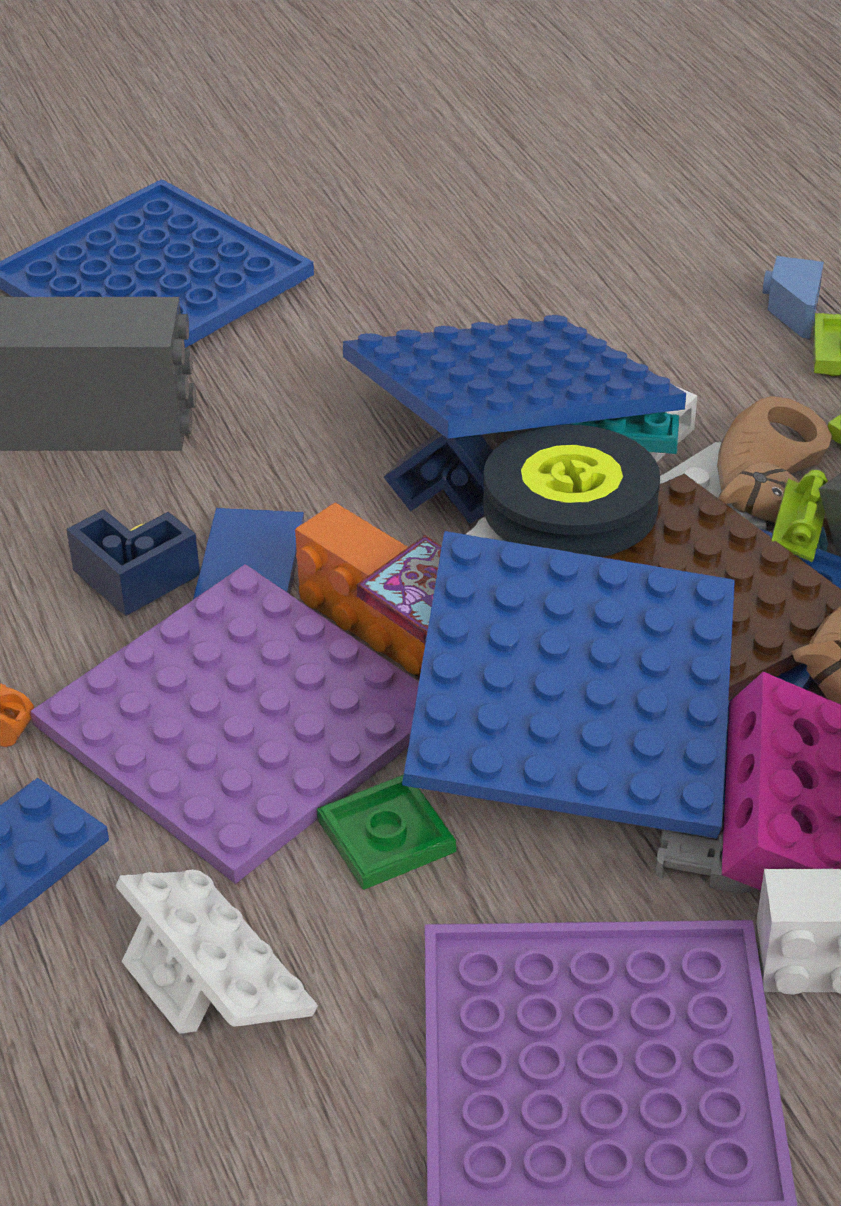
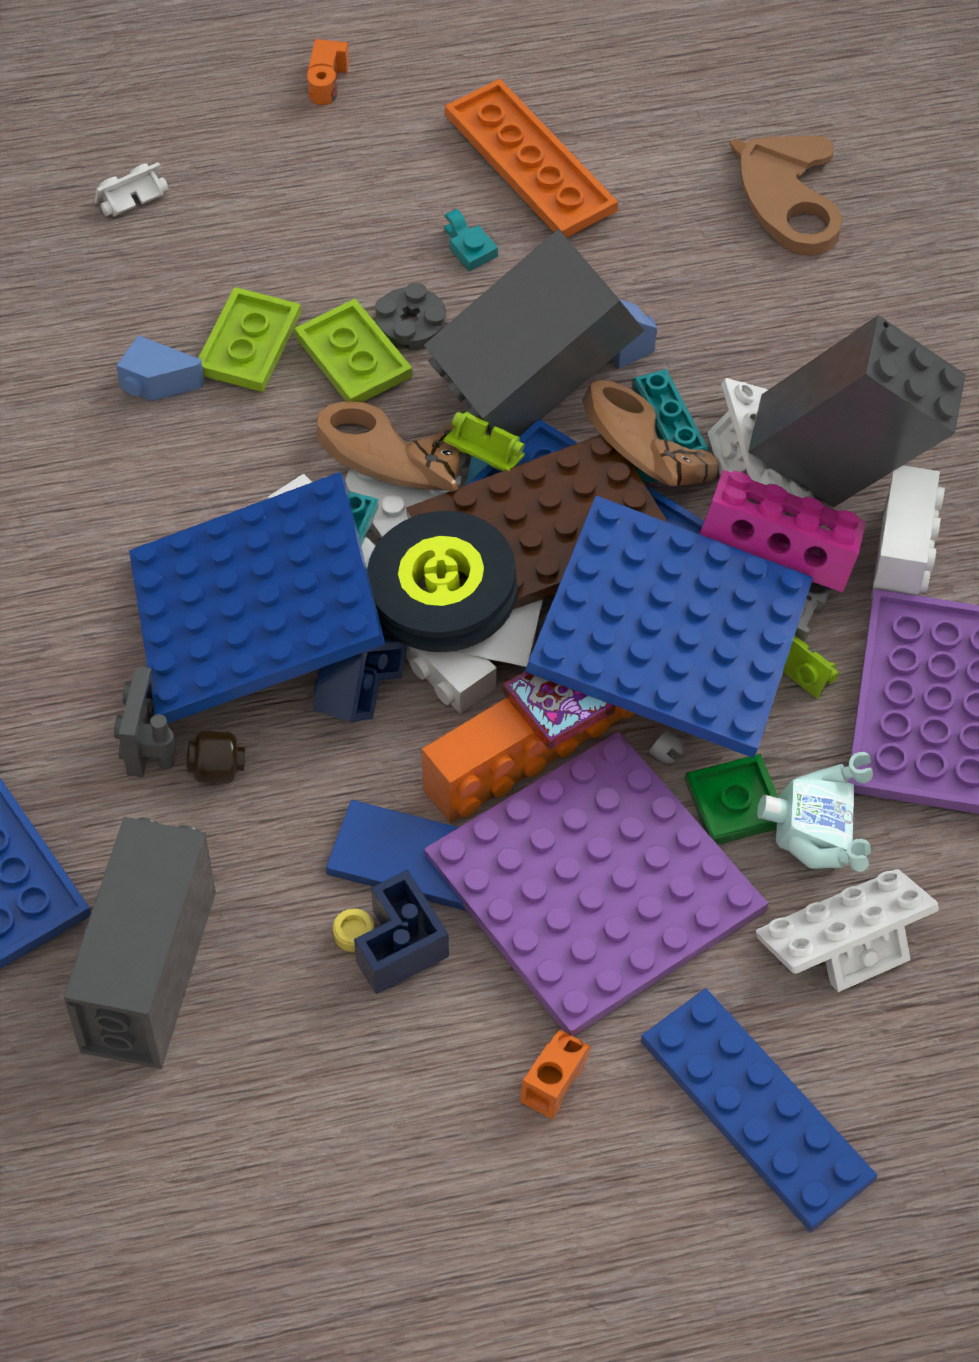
camera: 80 degrees left, 15 degrees up
none -> dark grey plate [114,666,176,777]
none -> dark brown head [187,731,245,784]
none -> light aqua torso [757,752,873,872]
none -> lime hinge [783,635,840,699]

